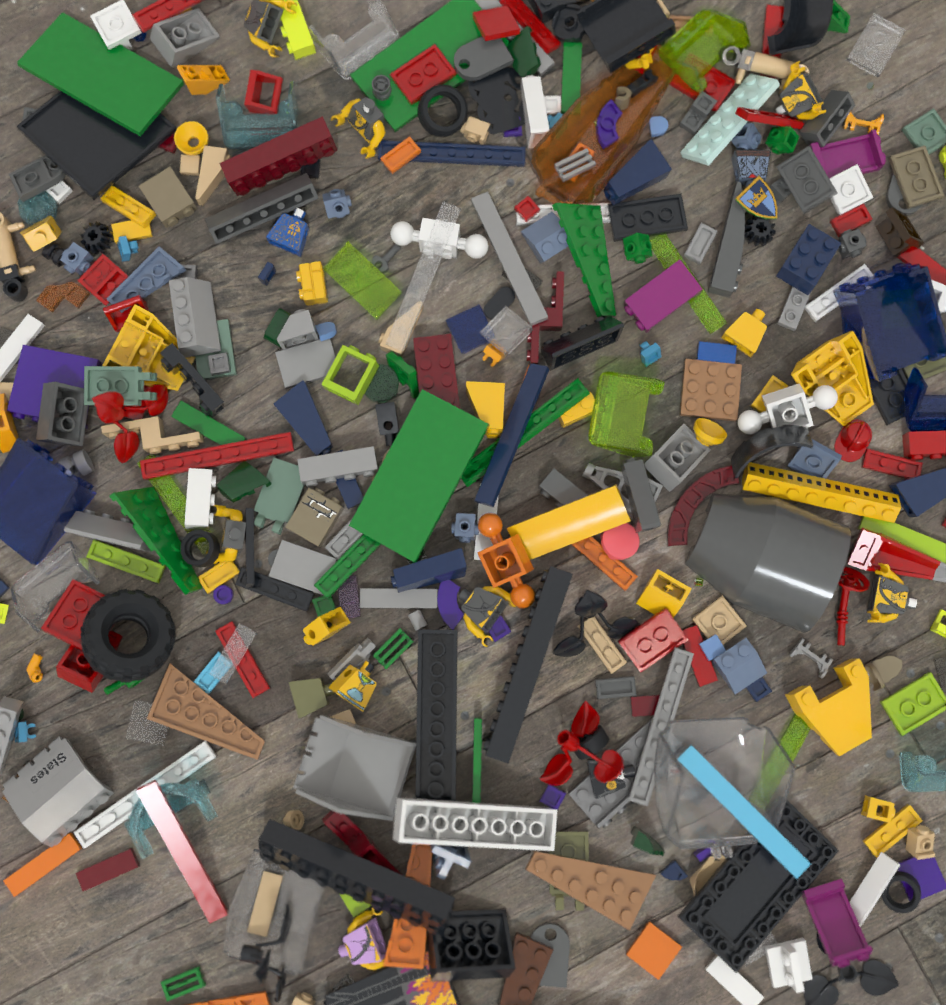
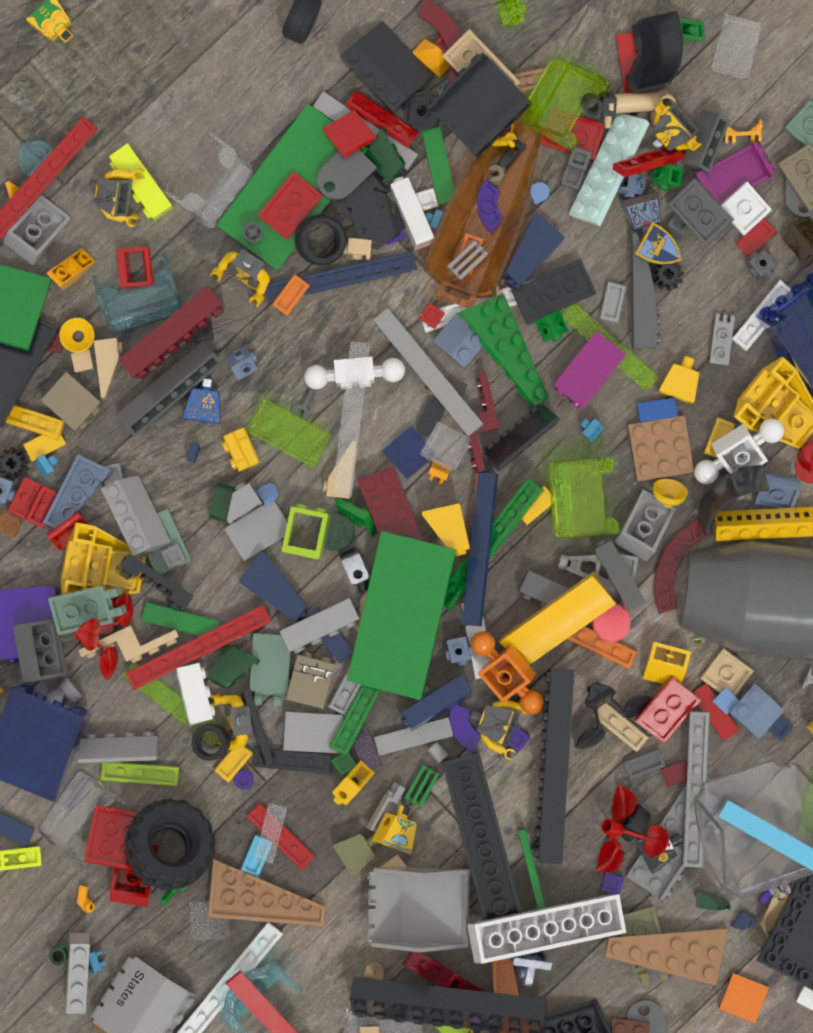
camera: 15 degrees left, 5 degrees up
green wing [109,487,203,595] -> none
dark blue brick [776,224,841,295] -> none

